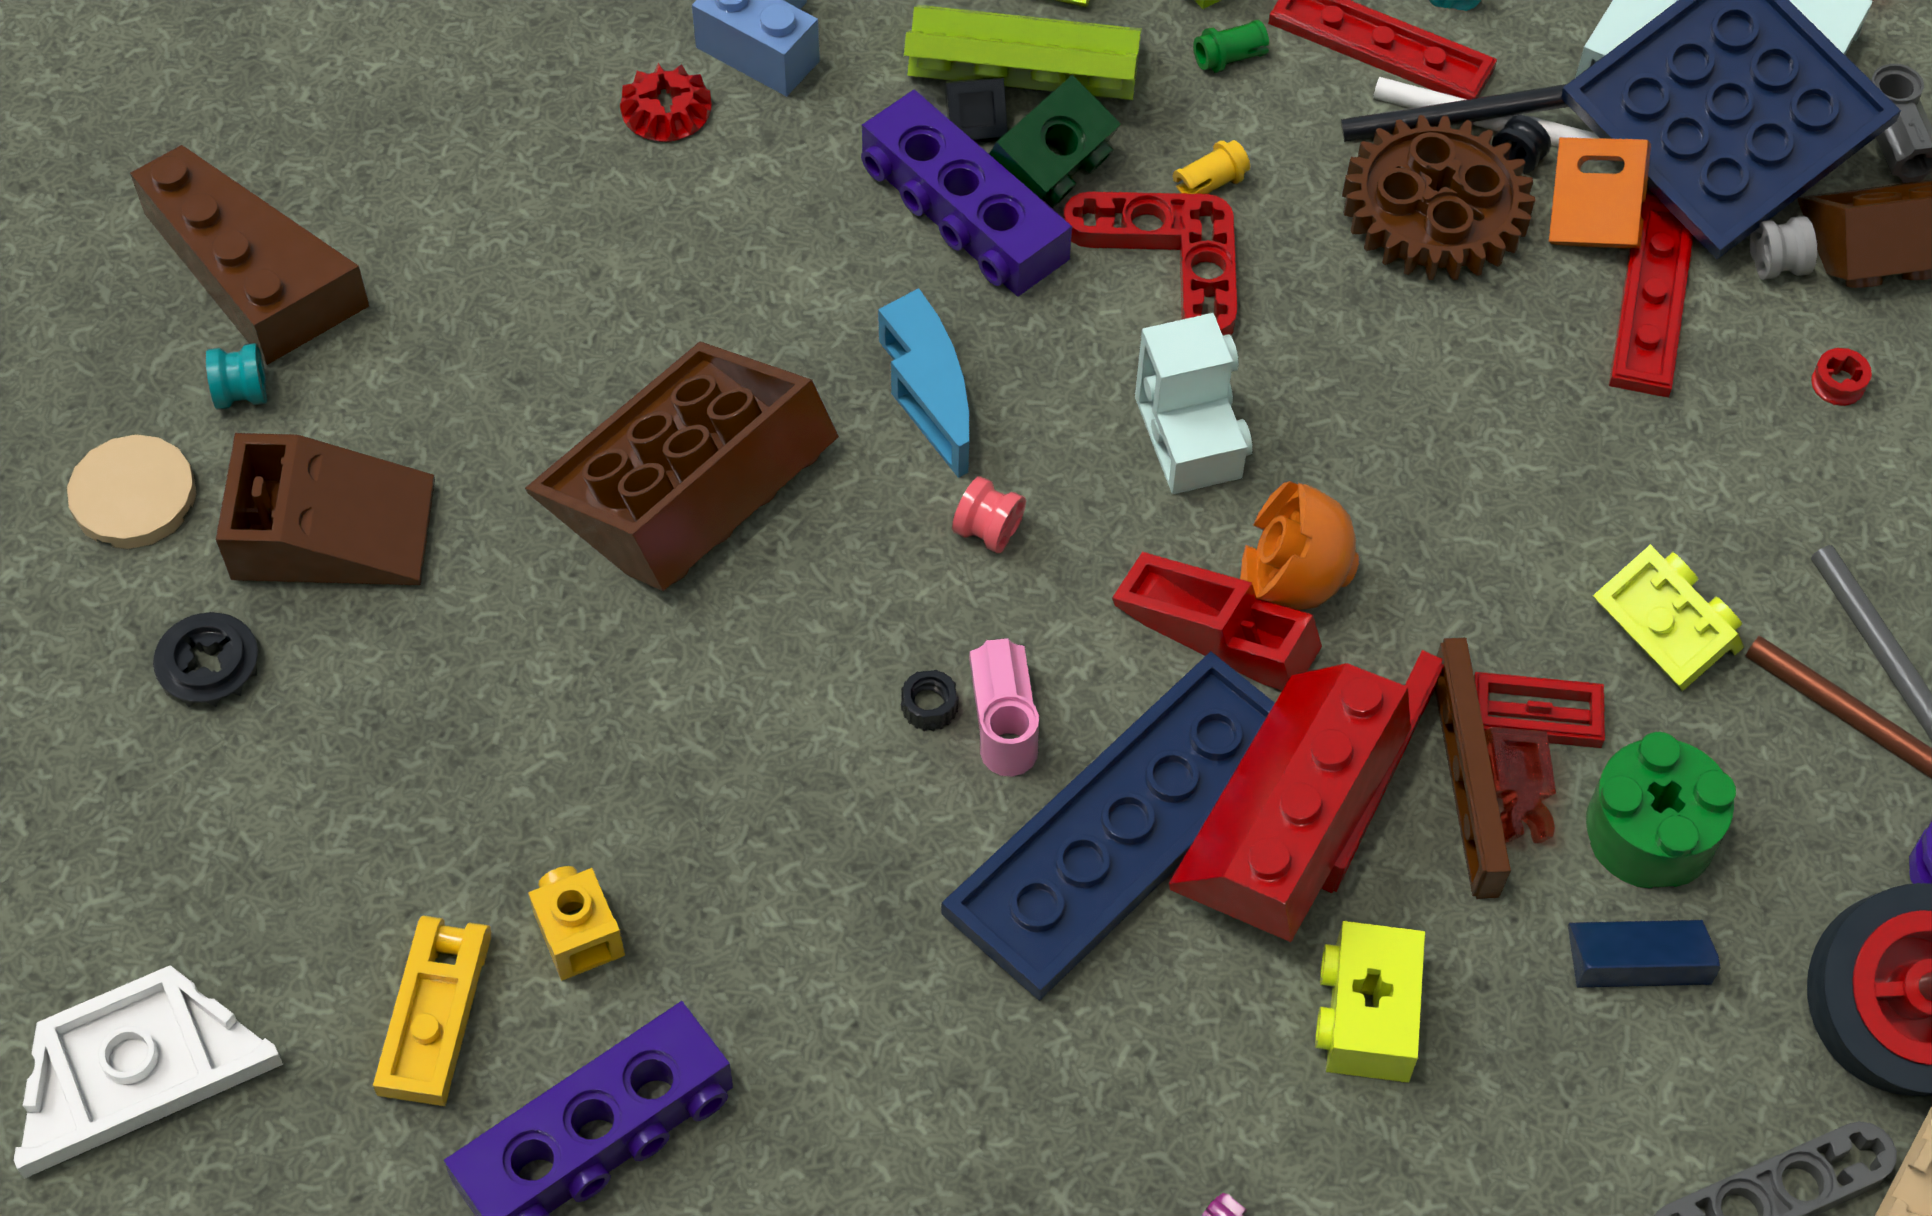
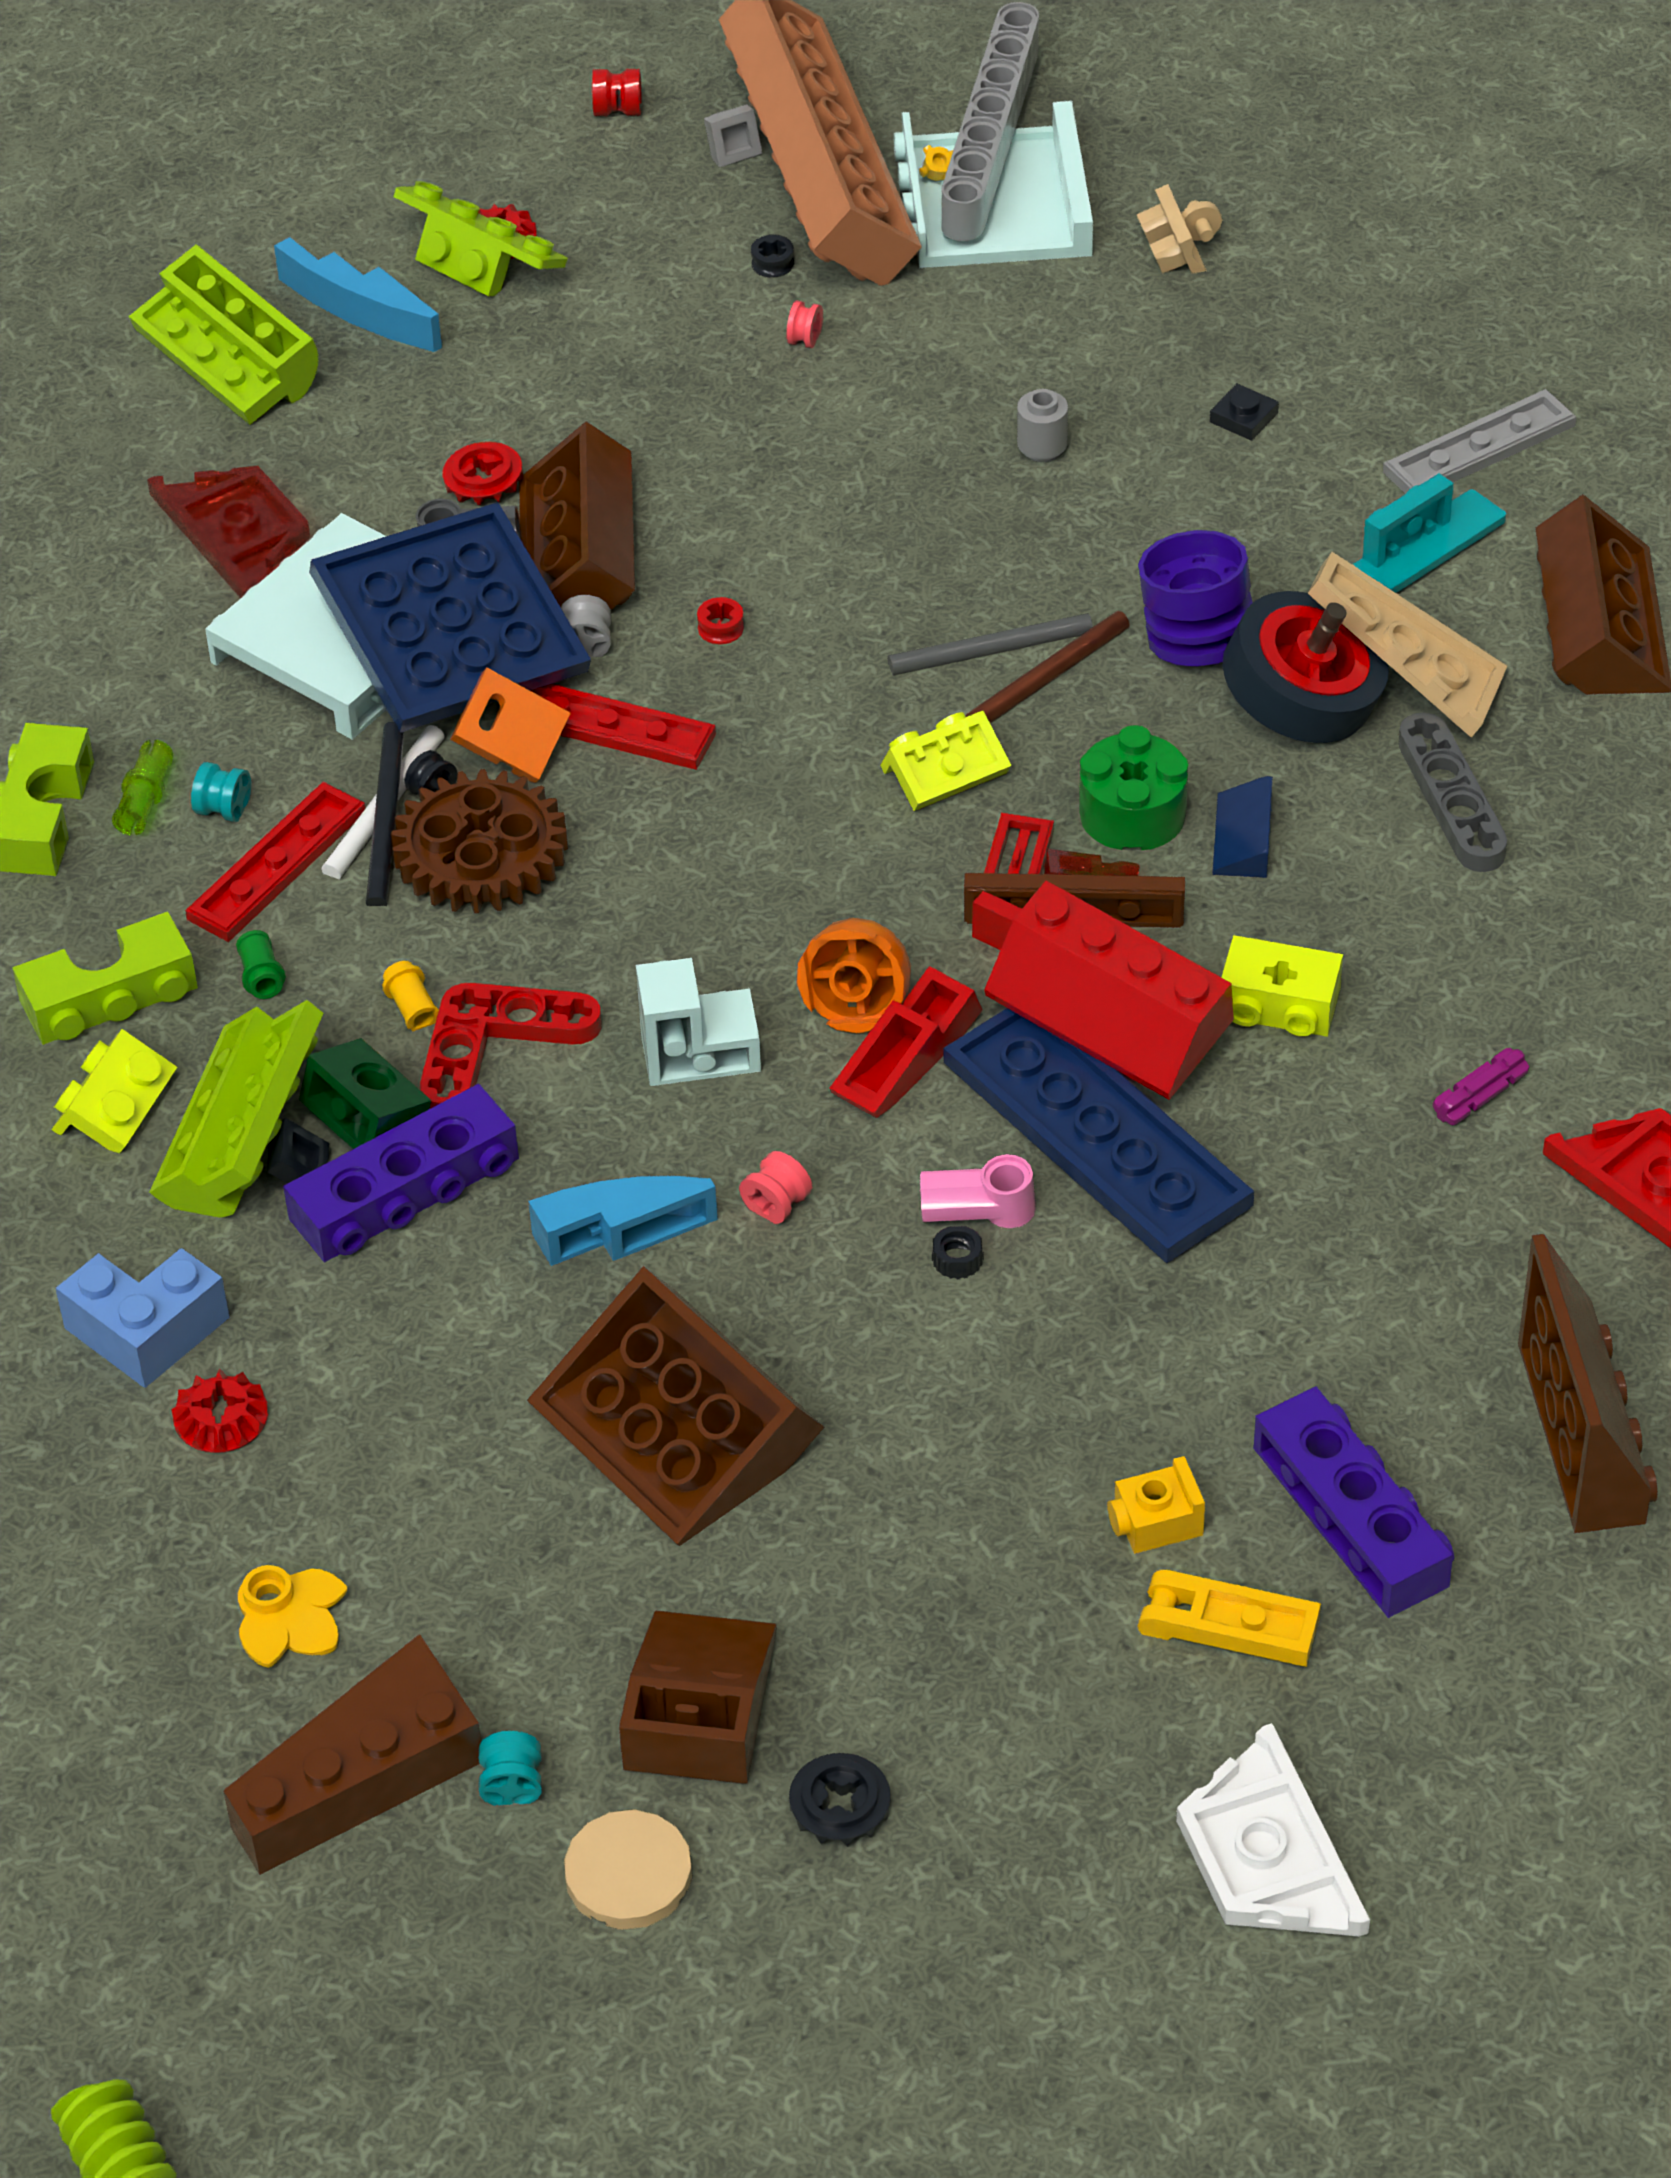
camera: 80 degrees left, 10 degrees down
none -> yellow plate [238,1565,348,1668]

